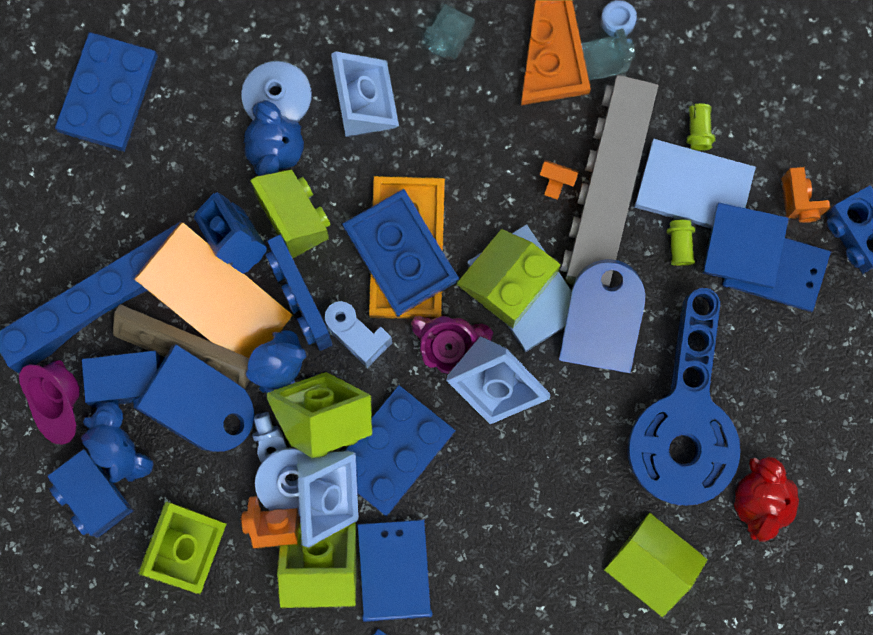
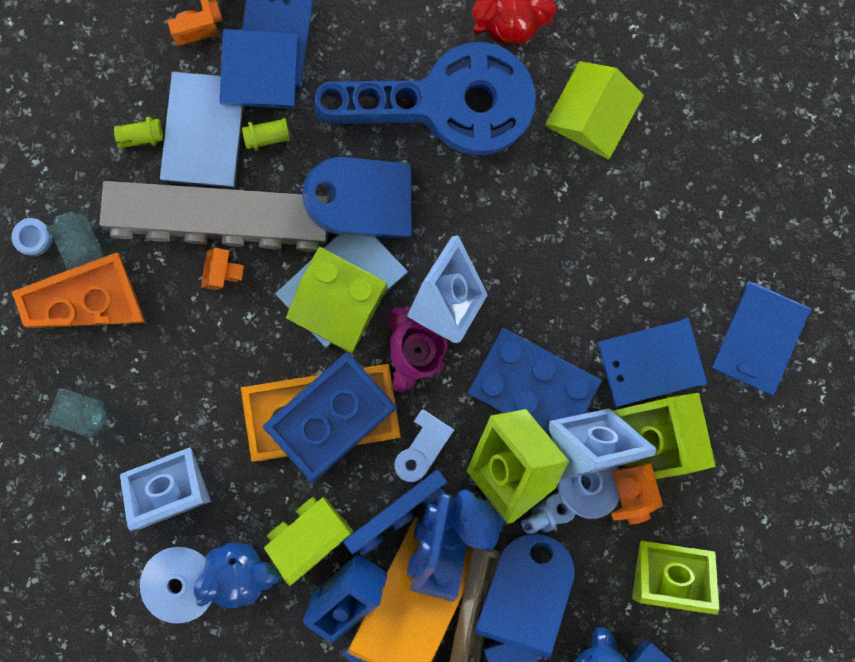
camera: 100 degrees left, 5 degrees up
none -> blue bracket [407,494,467,602]

